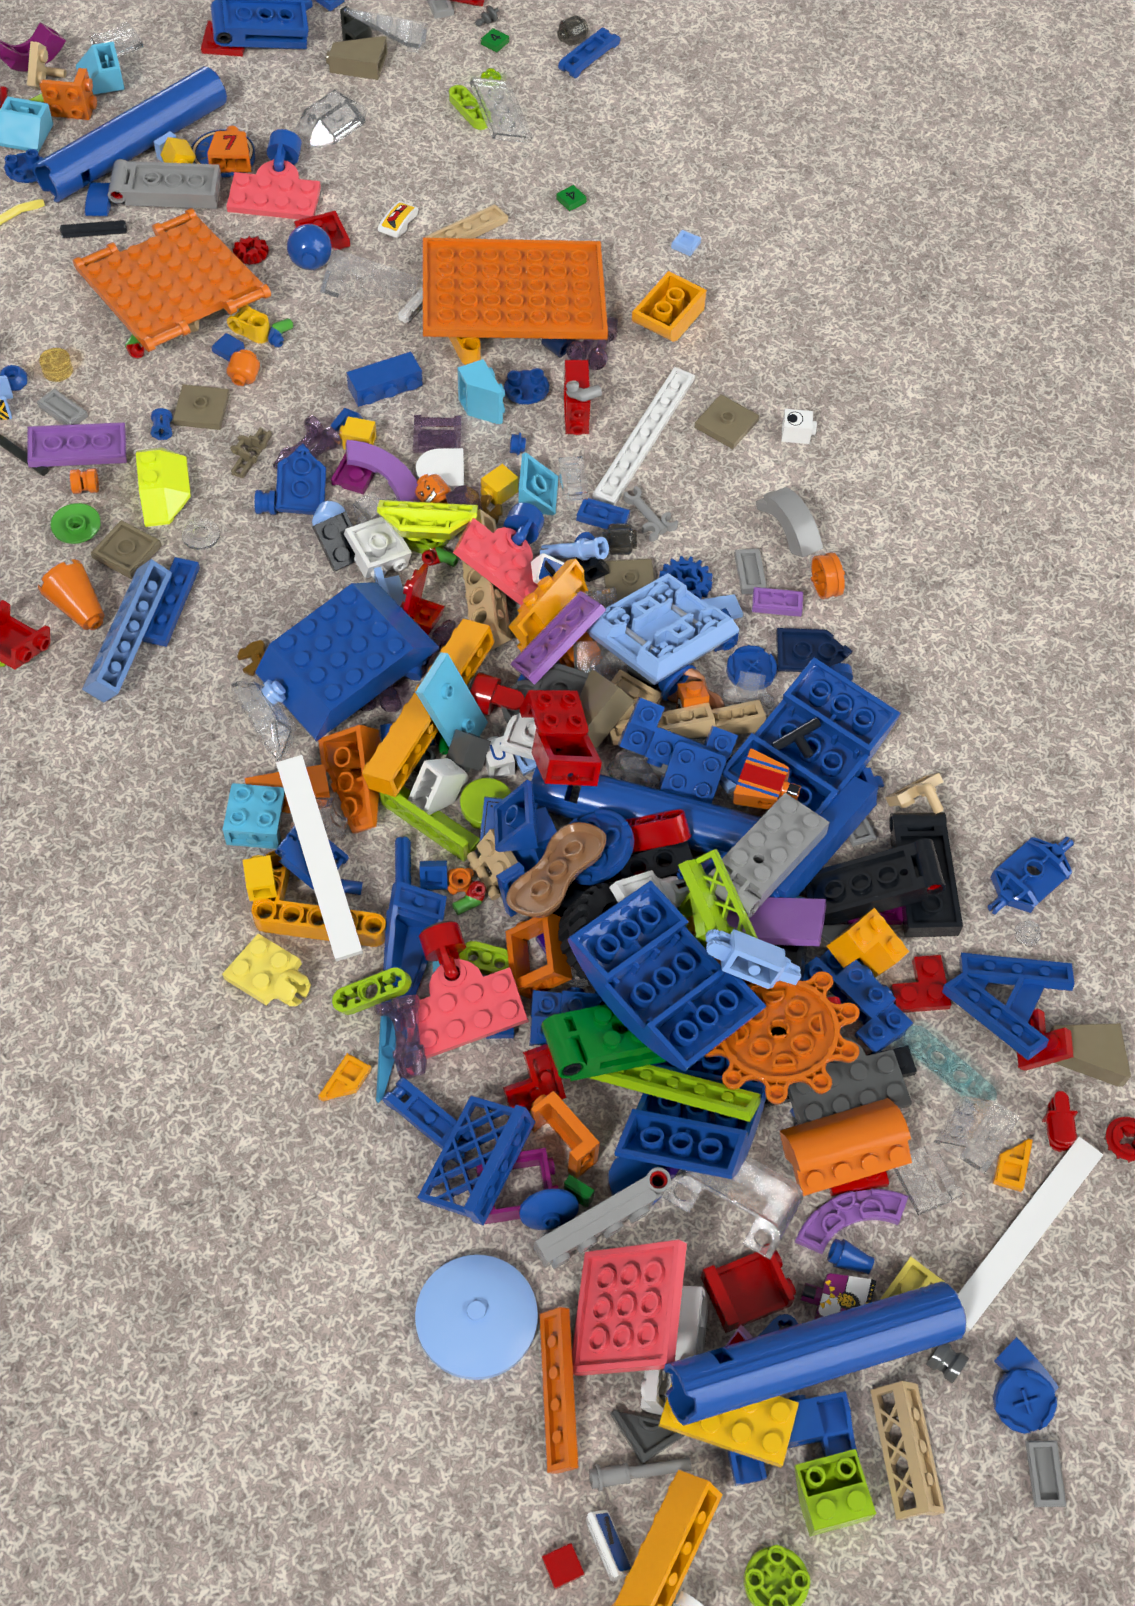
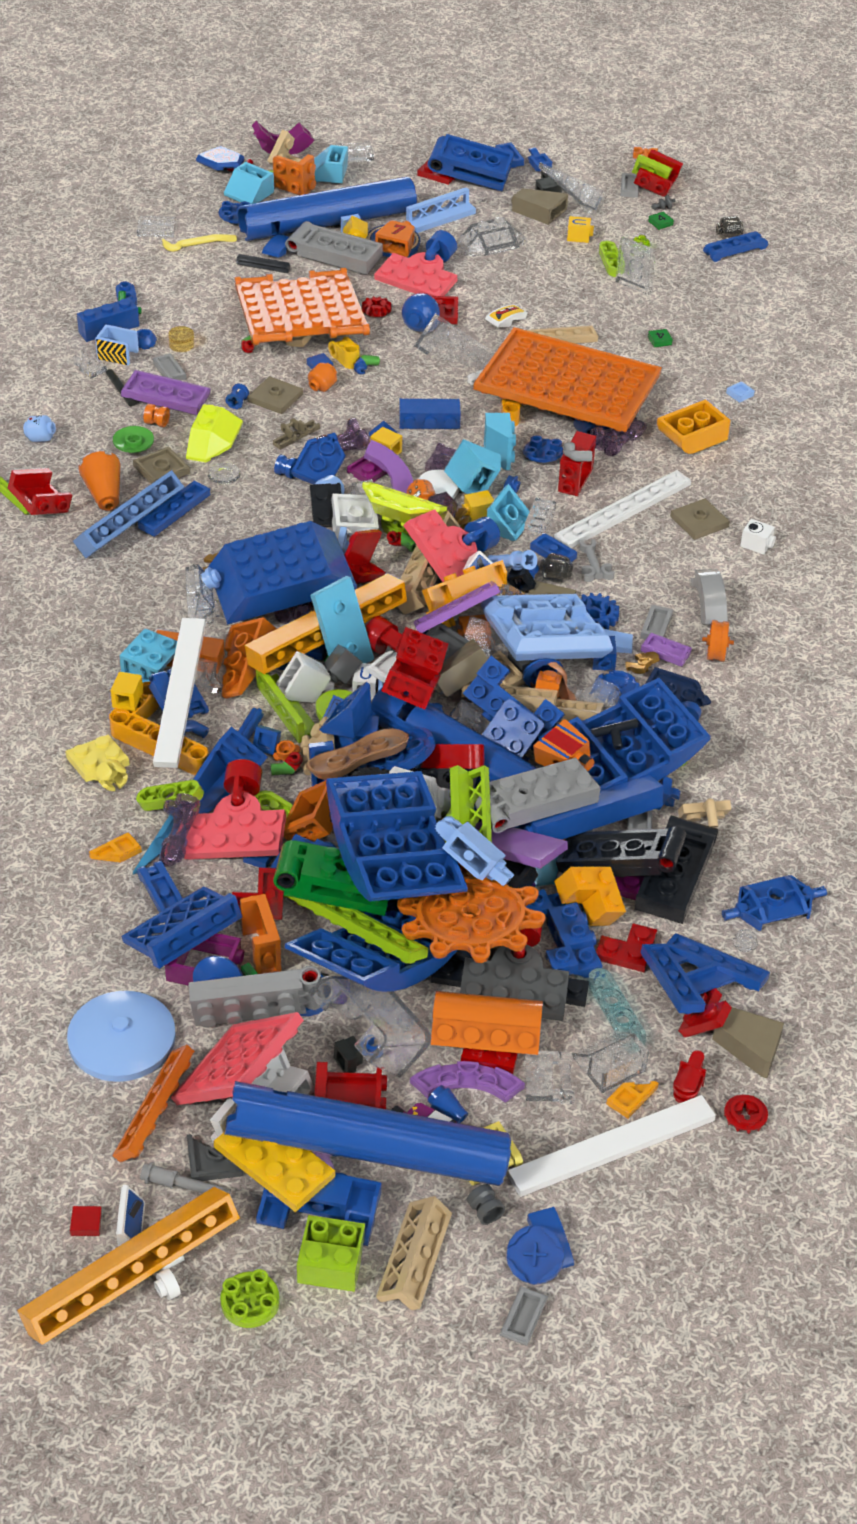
camera: 25 degrees right, 15 degrees down
none -> pearl dark grey piece [333,1035,382,1073]
none -> light blue fence [406,187,476,233]
none -> medium azure slope [444,439,501,494]
none -> yellow brick [567,216,594,243]
none -> pearl gold piece [625,652,660,674]

